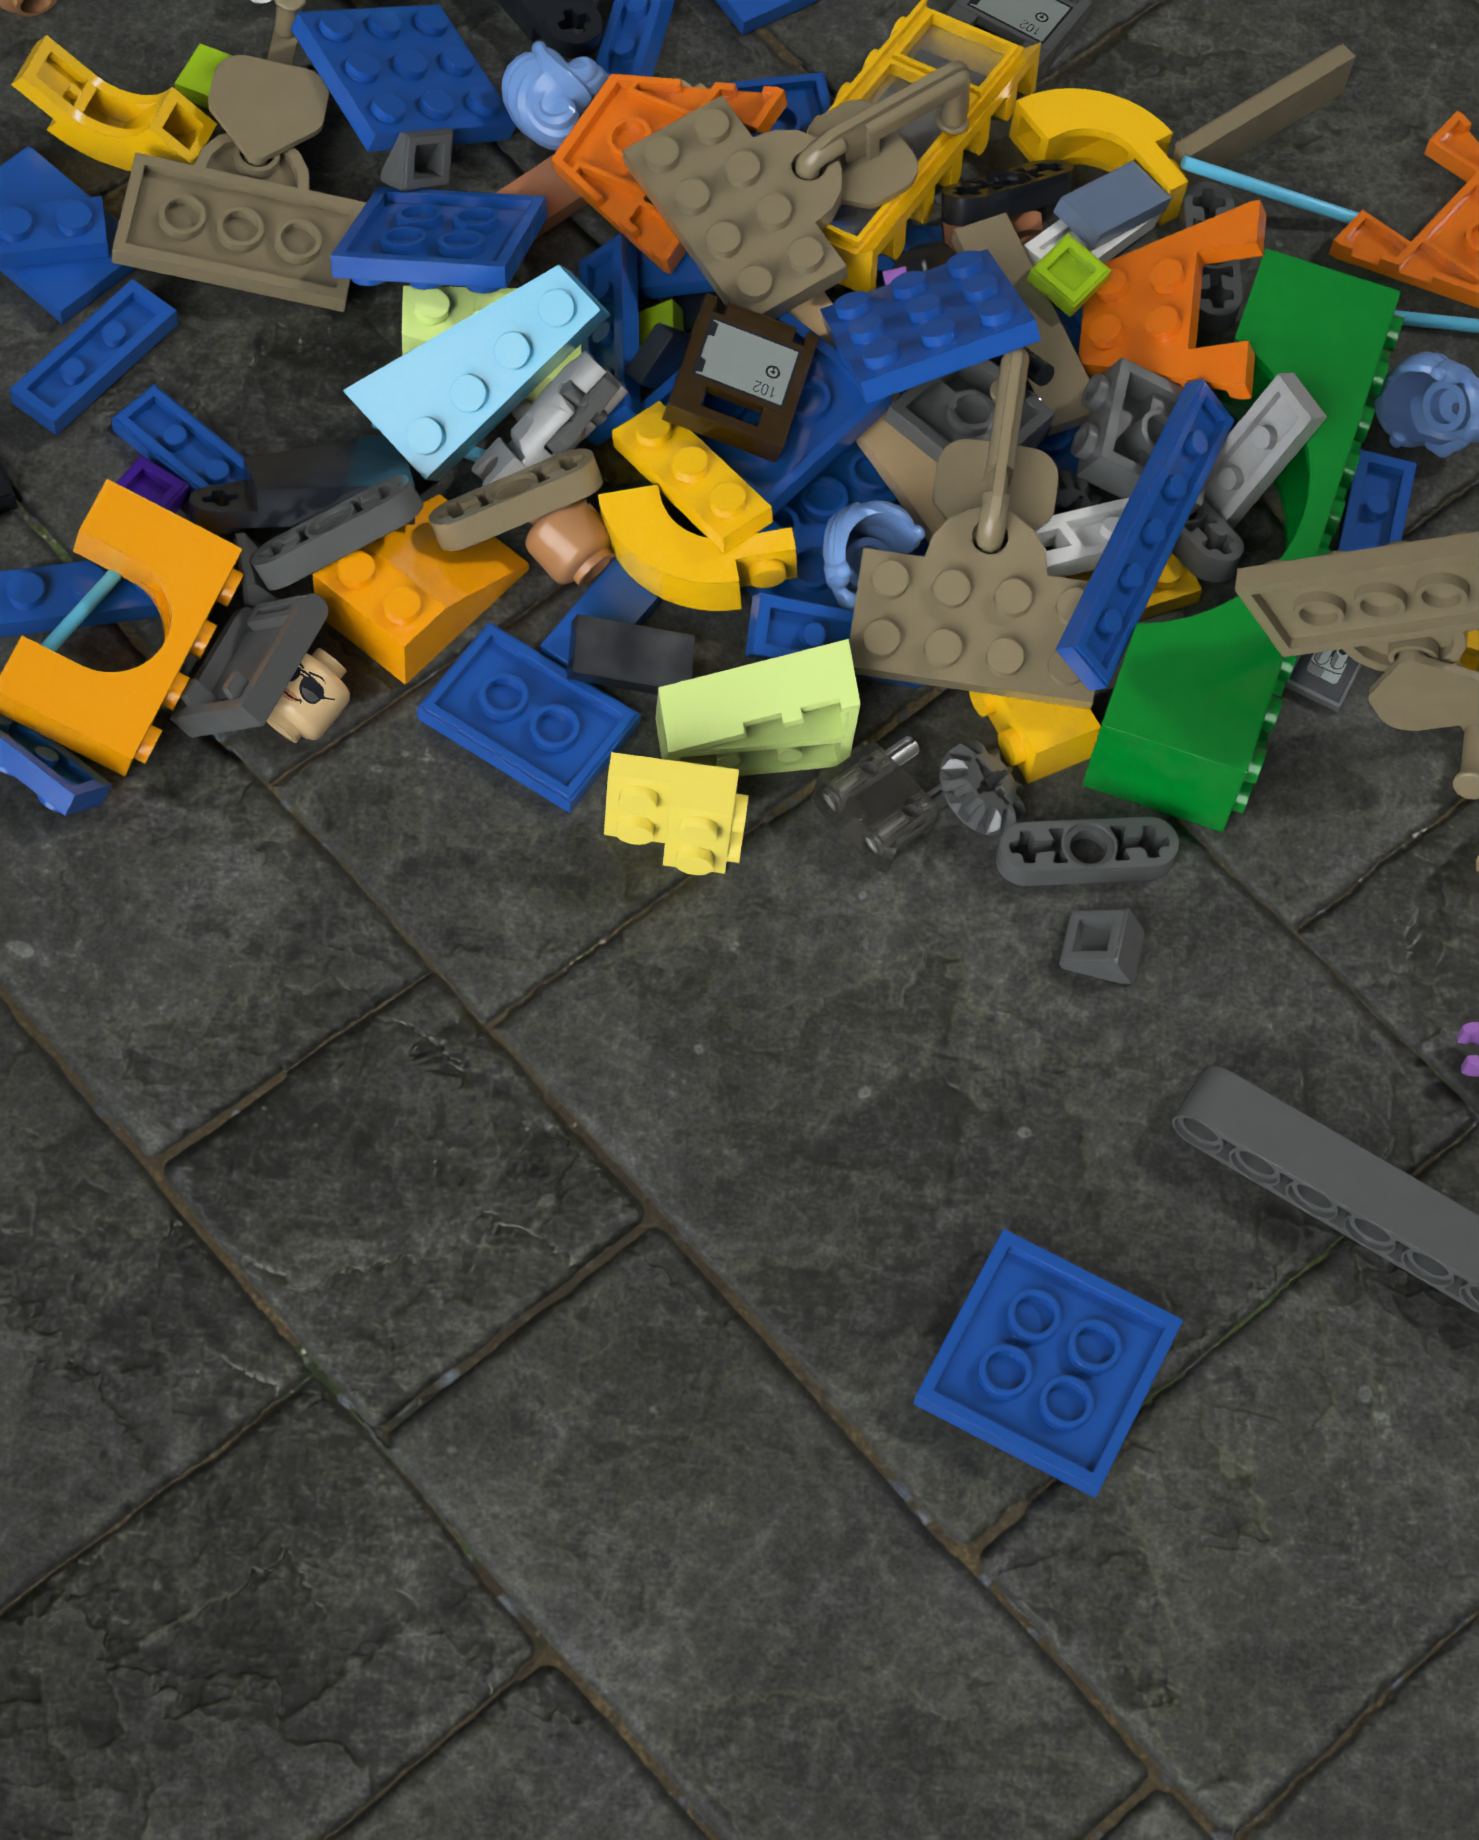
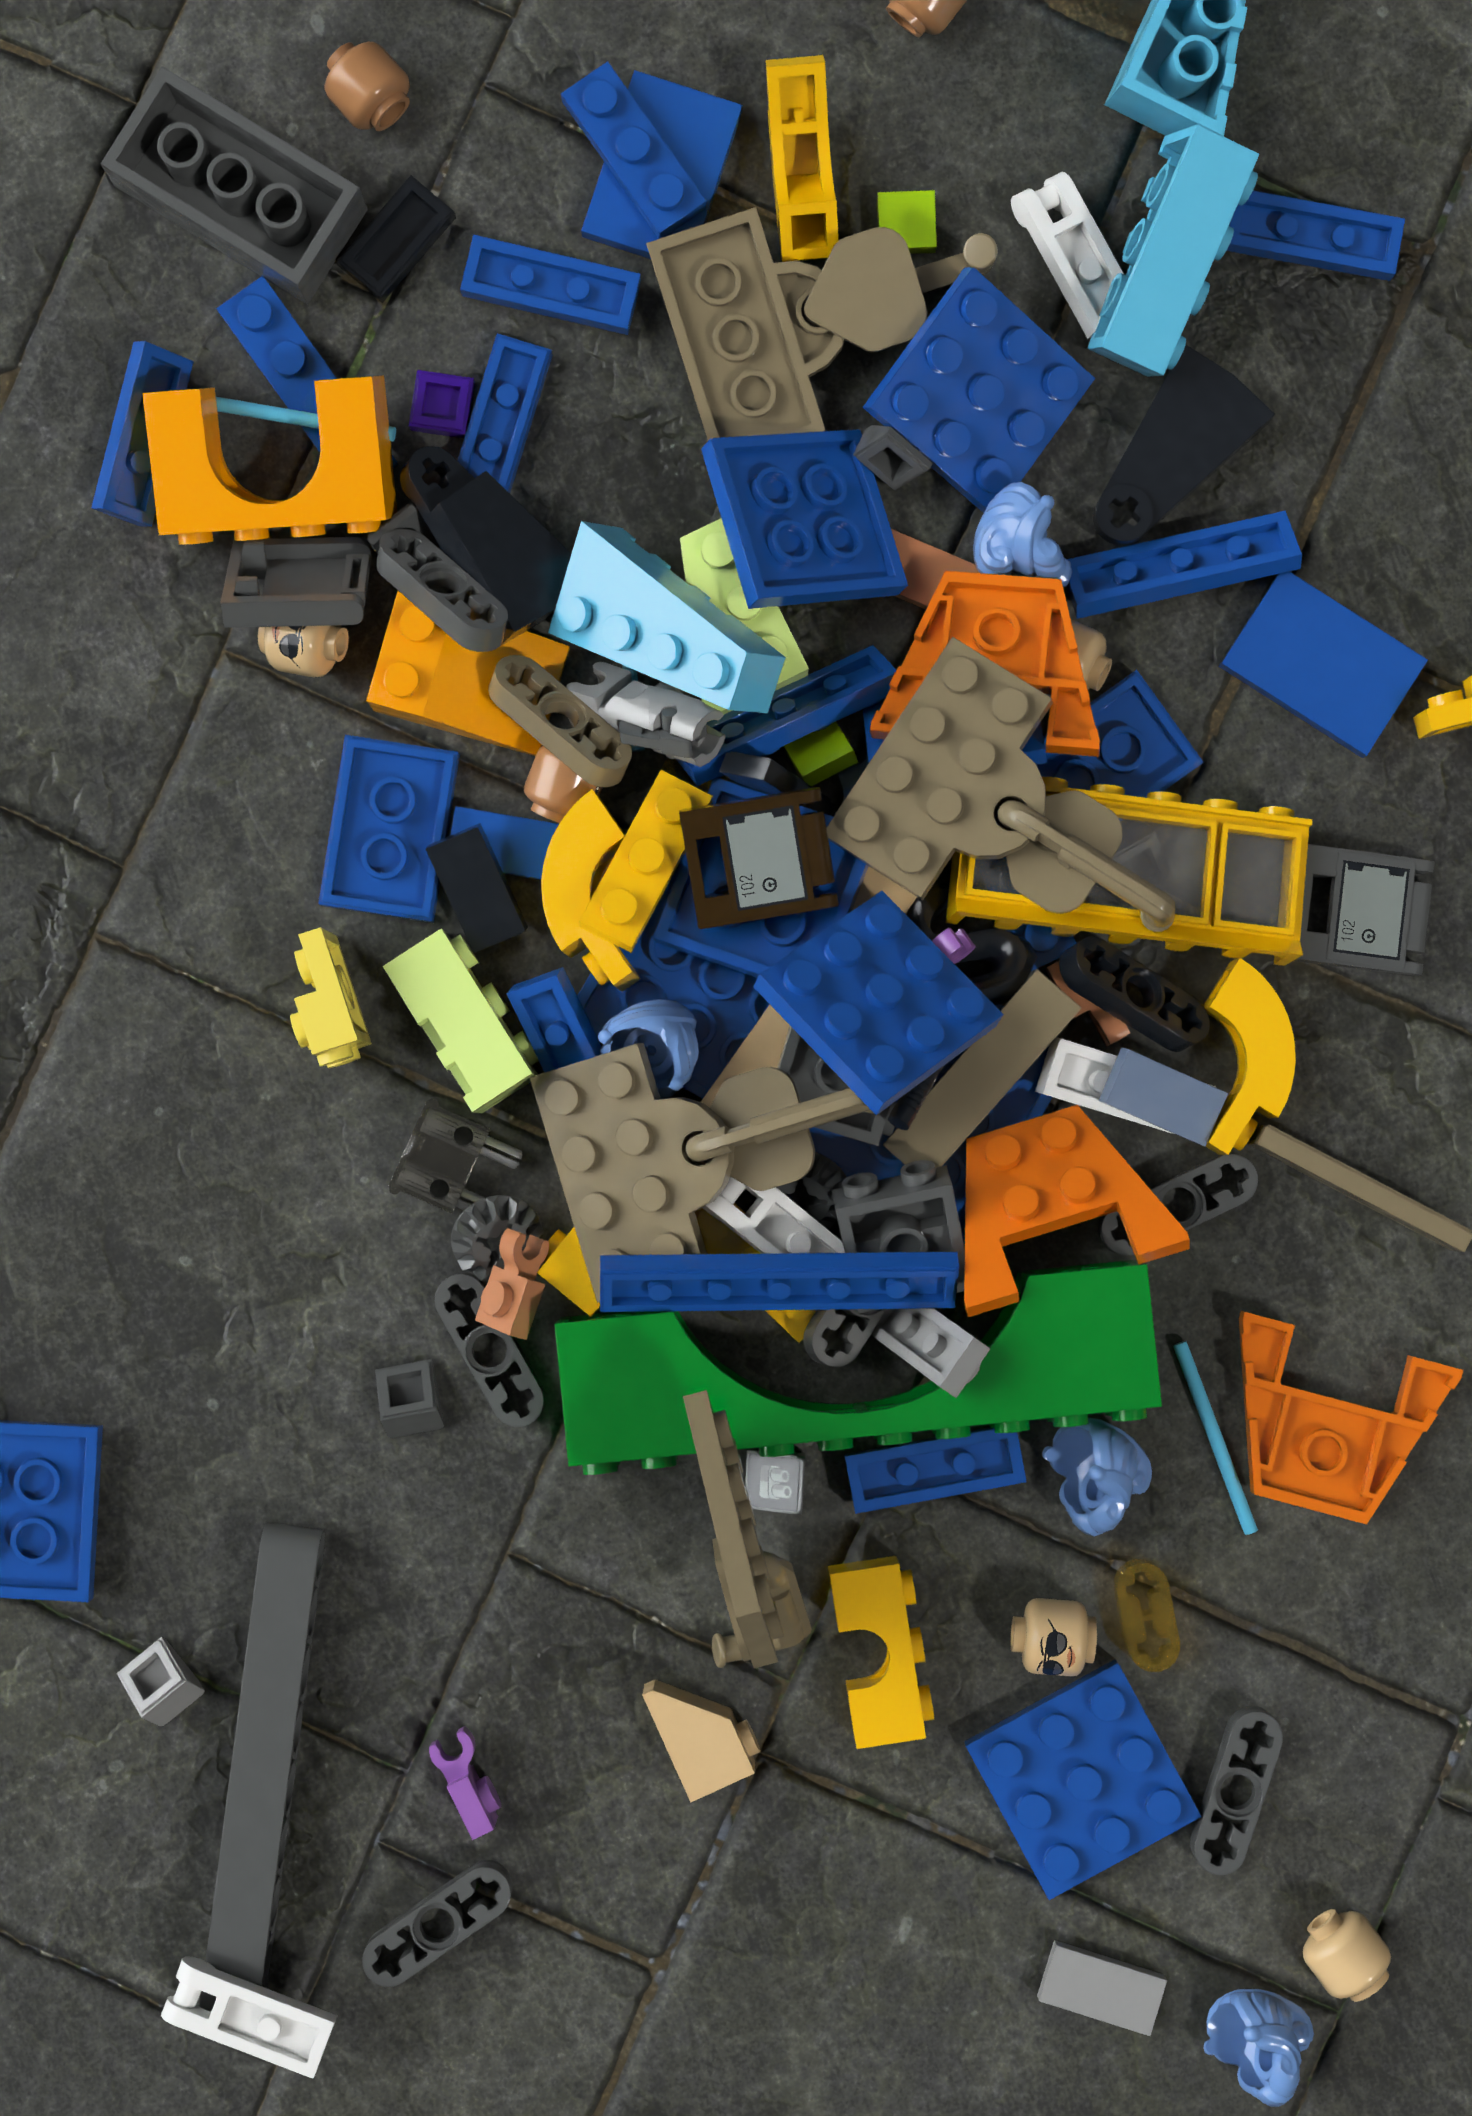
camera: 70 degrees right, 25 degrees up
lime tile [1027,233,1112,317] -> none
medium azure axle [1180,155,1359,224] -> none
none -> light grey slope [117,1637,205,1726]
none -> nougat plate [475,1228,549,1340]

